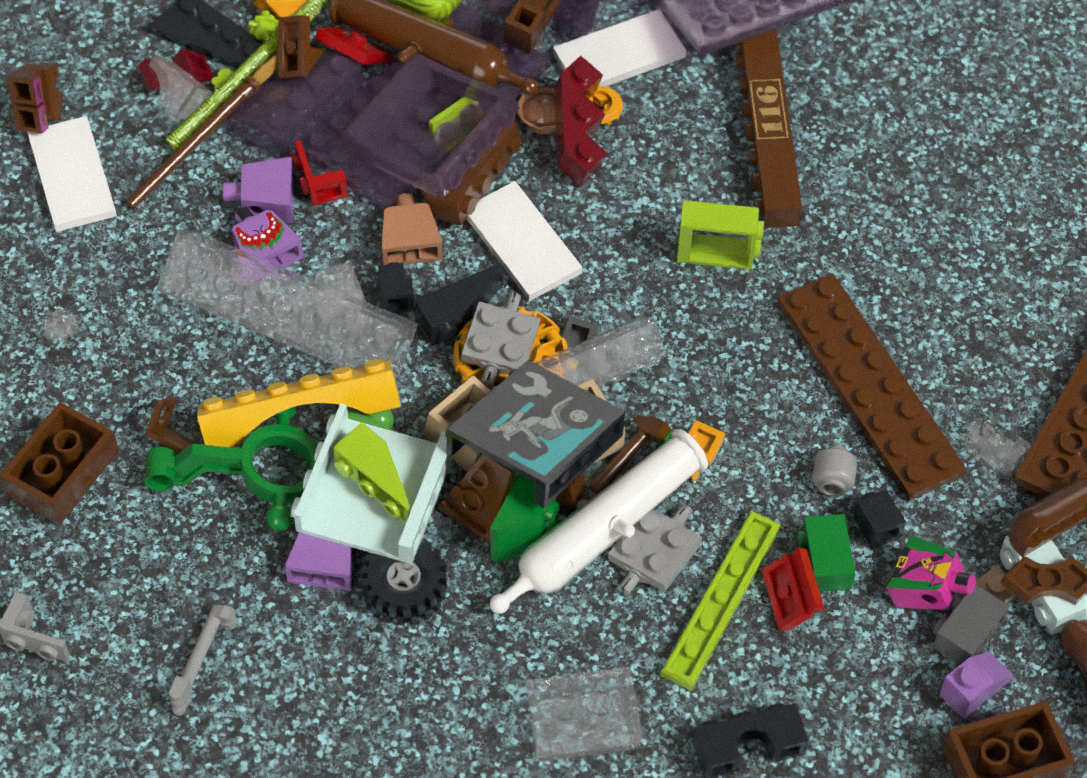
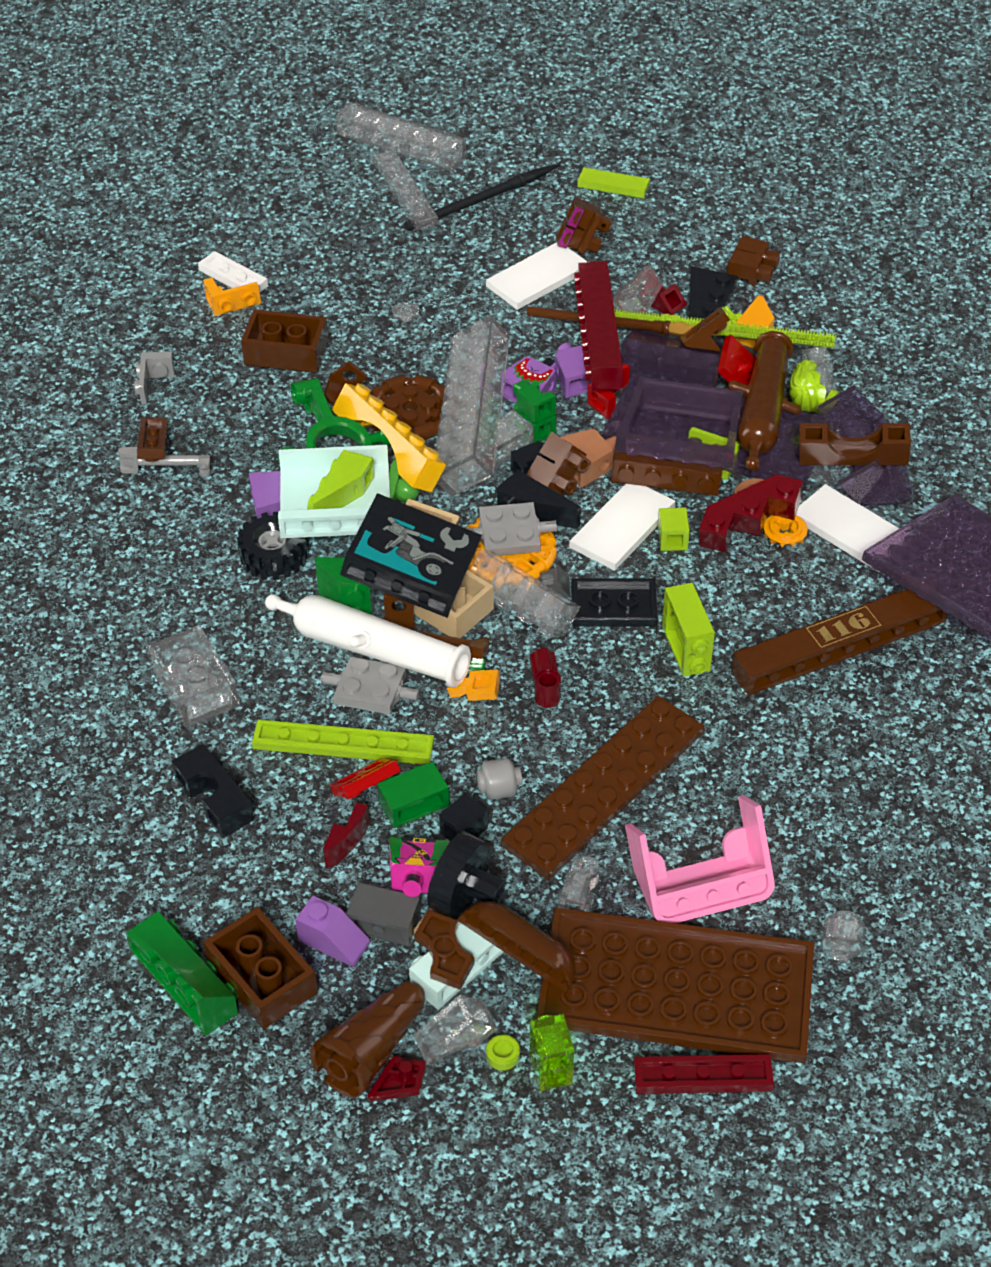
camera: 70 degrees right, 10 degrees down
none -> reddish brown plate [137,417,168,462]
none -> dark red slope [323,802,370,868]
none -> reddish brown plate [370,374,456,440]
none -> black piece [427,831,506,919]
none -> green hips [513,379,556,443]
none -> reddish brown hips [526,432,591,495]
none -> dark red piece [530,648,561,708]
none -> black tile [571,578,658,627]
none -> dark red brick [574,261,623,391]
none -> bright pink windscreen [625,795,775,923]
none -> lime brick [657,507,689,551]

